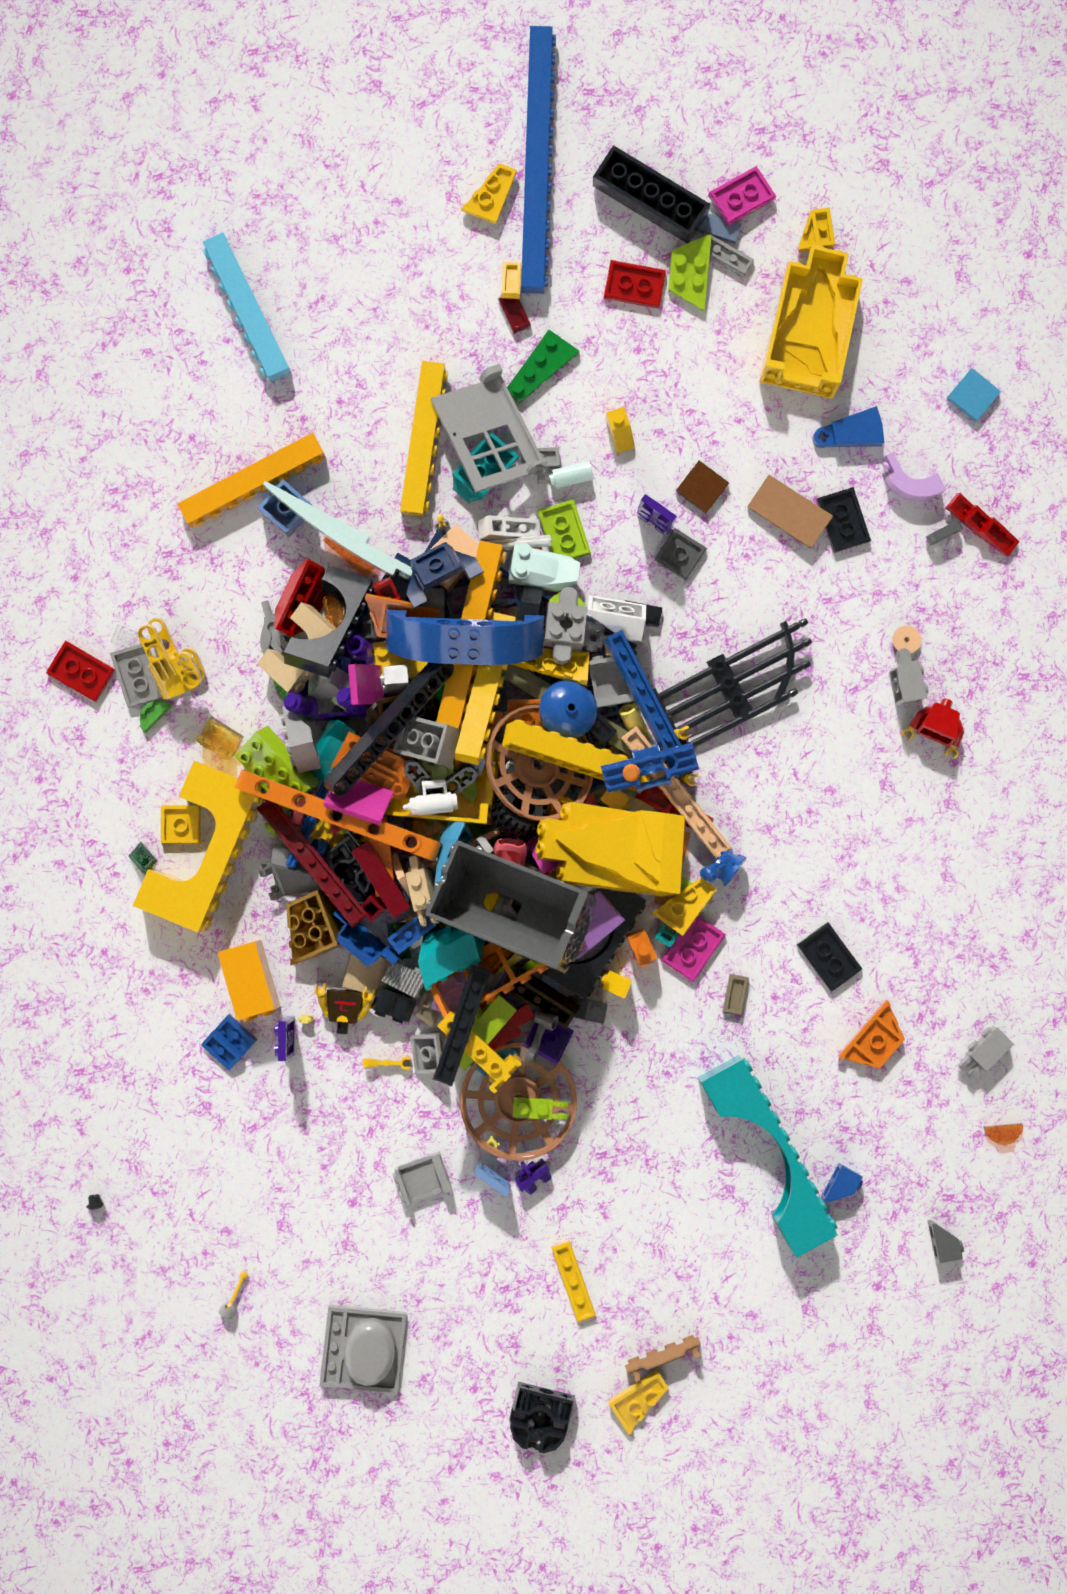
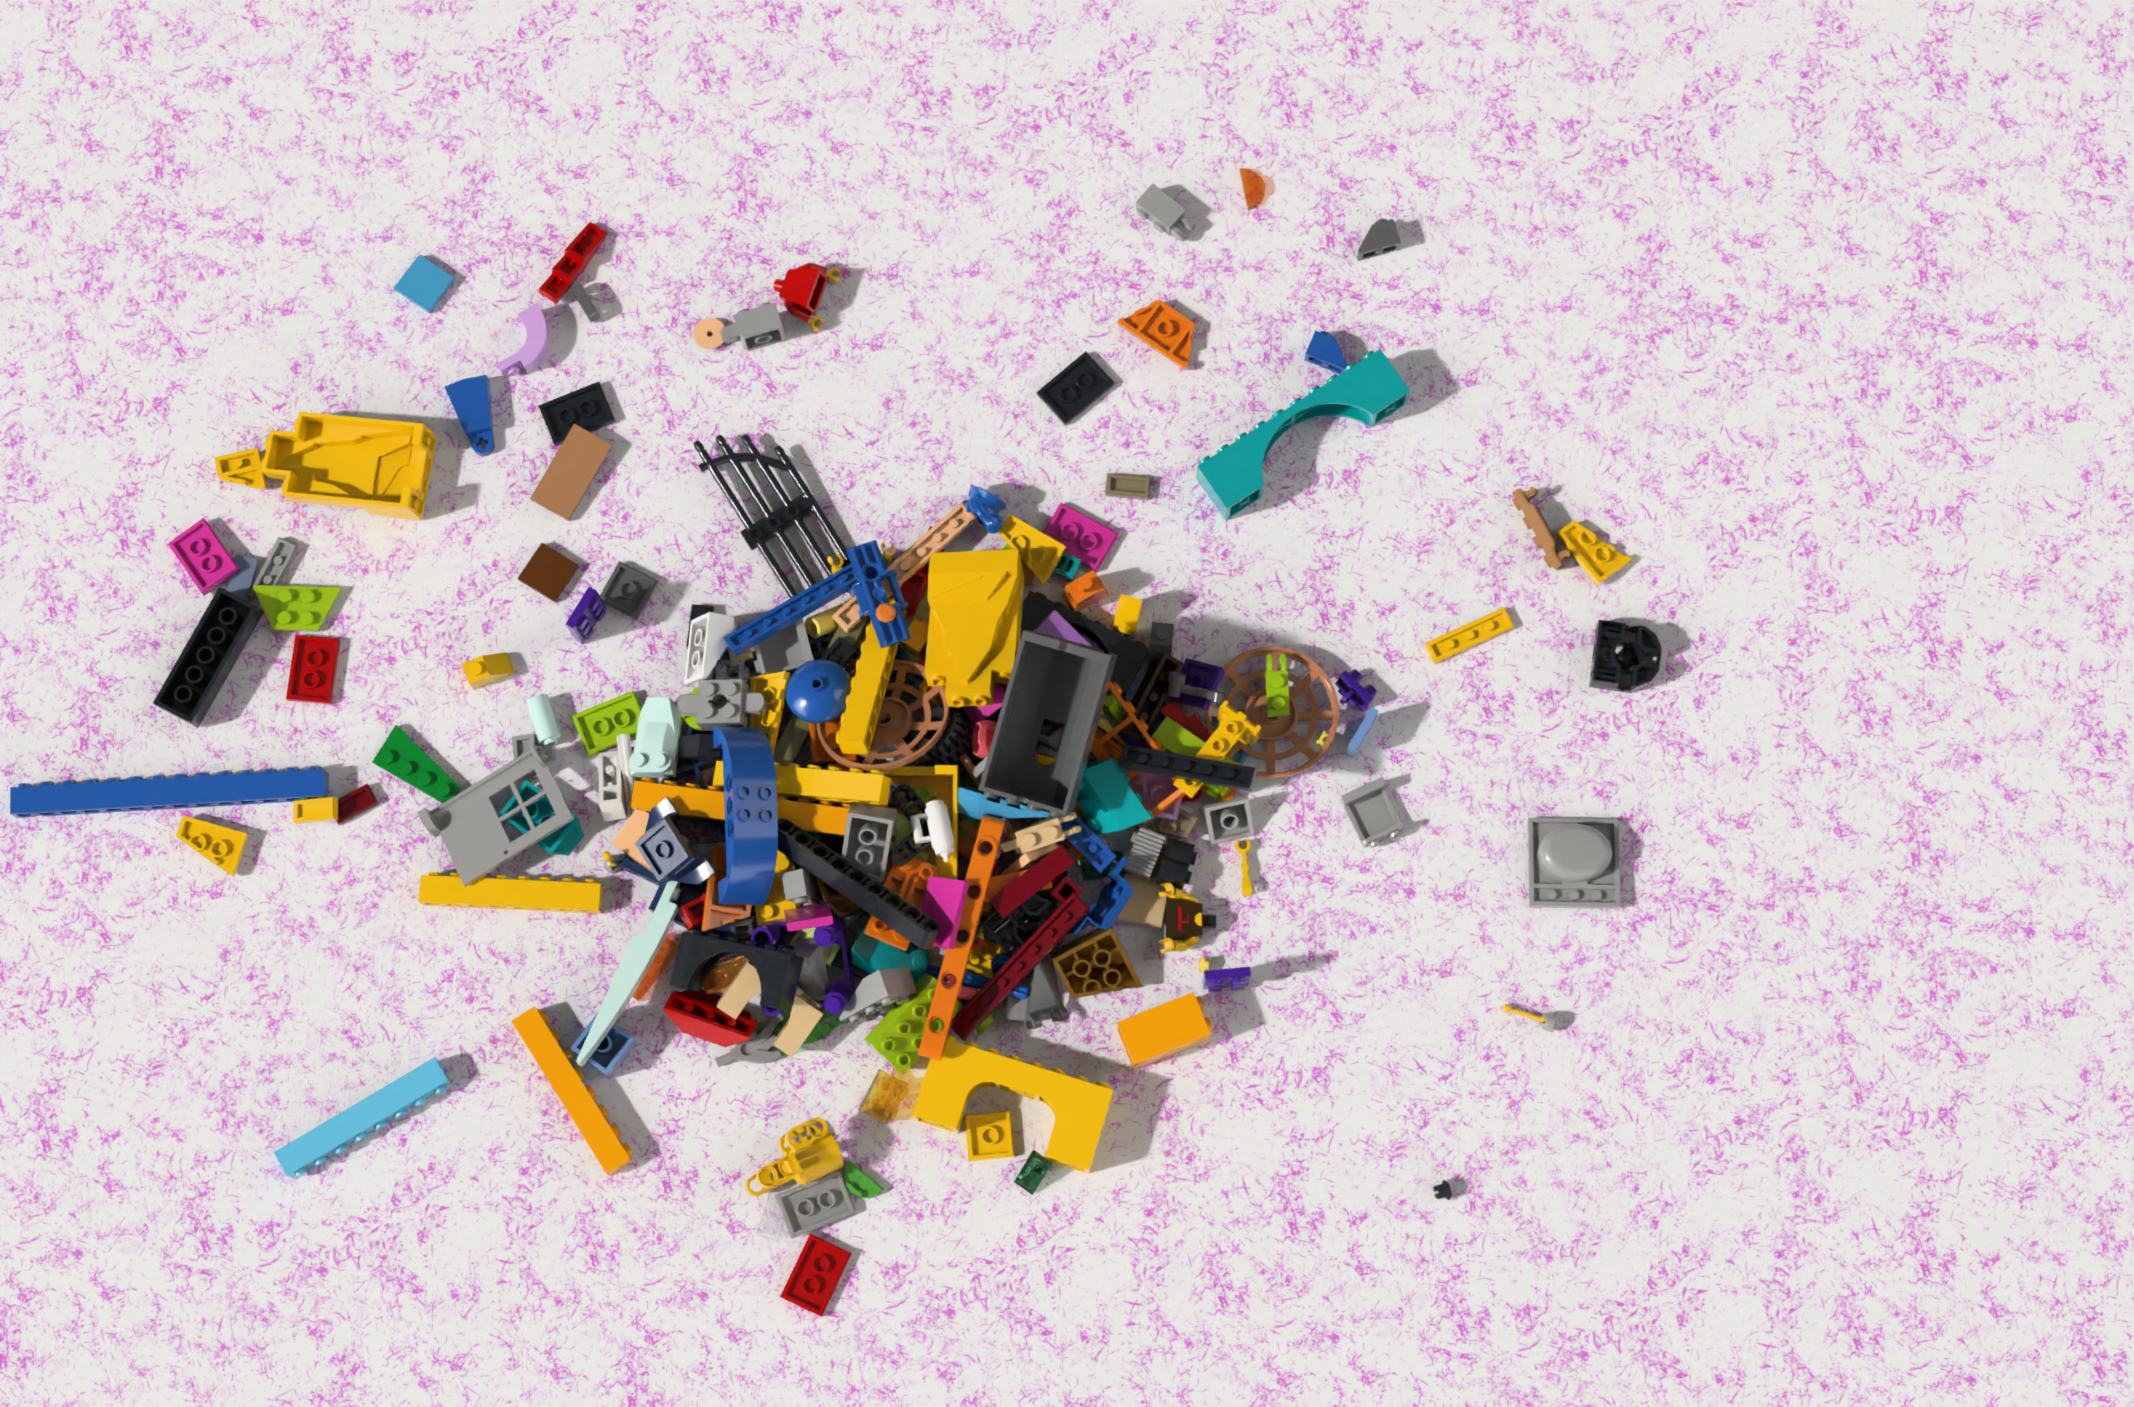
camera: 90 degrees left, 10 degrees down
blue slope [201,1014,258,1071] -> none

